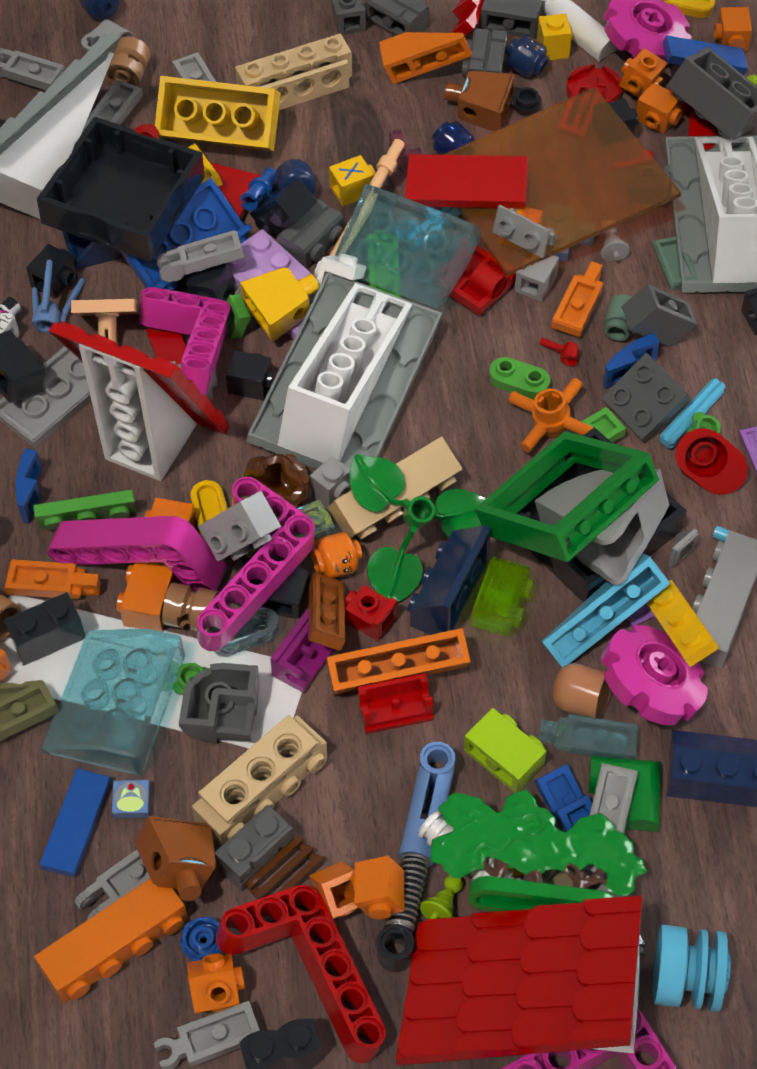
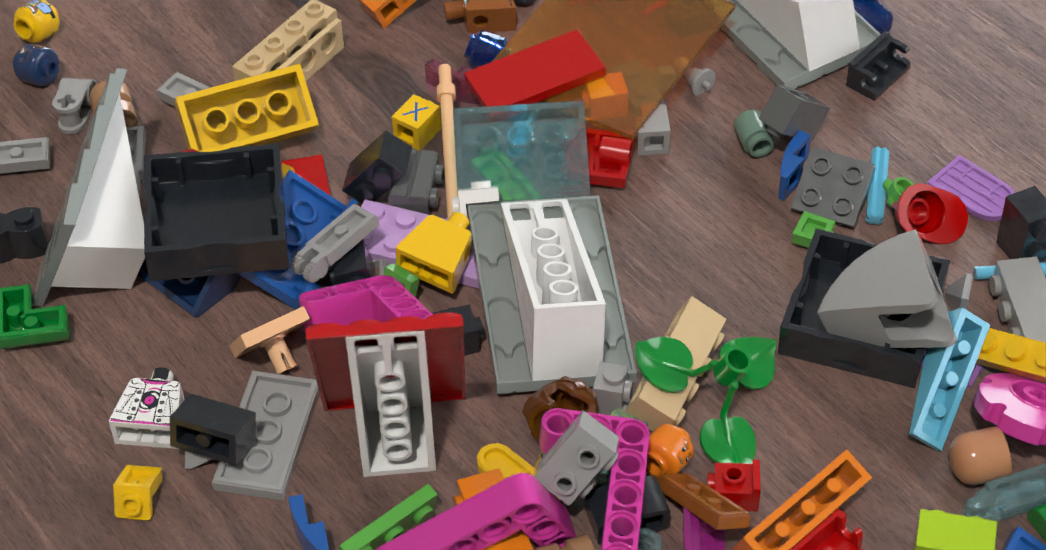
camera: 30 degrees left, 10 degrees down
black brick [26,244,77,299] -> none
medium blue plant [31,259,85,333] -> none
blue pin [240,168,277,211] -> none
dark blue head [275,159,316,195] -> none
dark blue slope [407,525,491,635] -> none
clear neon green brick [471,556,534,637] -> none
green window [474,431,659,562] -> none
bright green plate [489,357,550,400] -> none
light grey hinge [492,205,557,258] -> none
orange bar [508,378,594,453] -> none
red hand [540,337,580,367] -> none
orange hinge [551,261,604,337] -> none
sand green tile [652,236,698,291] -> none

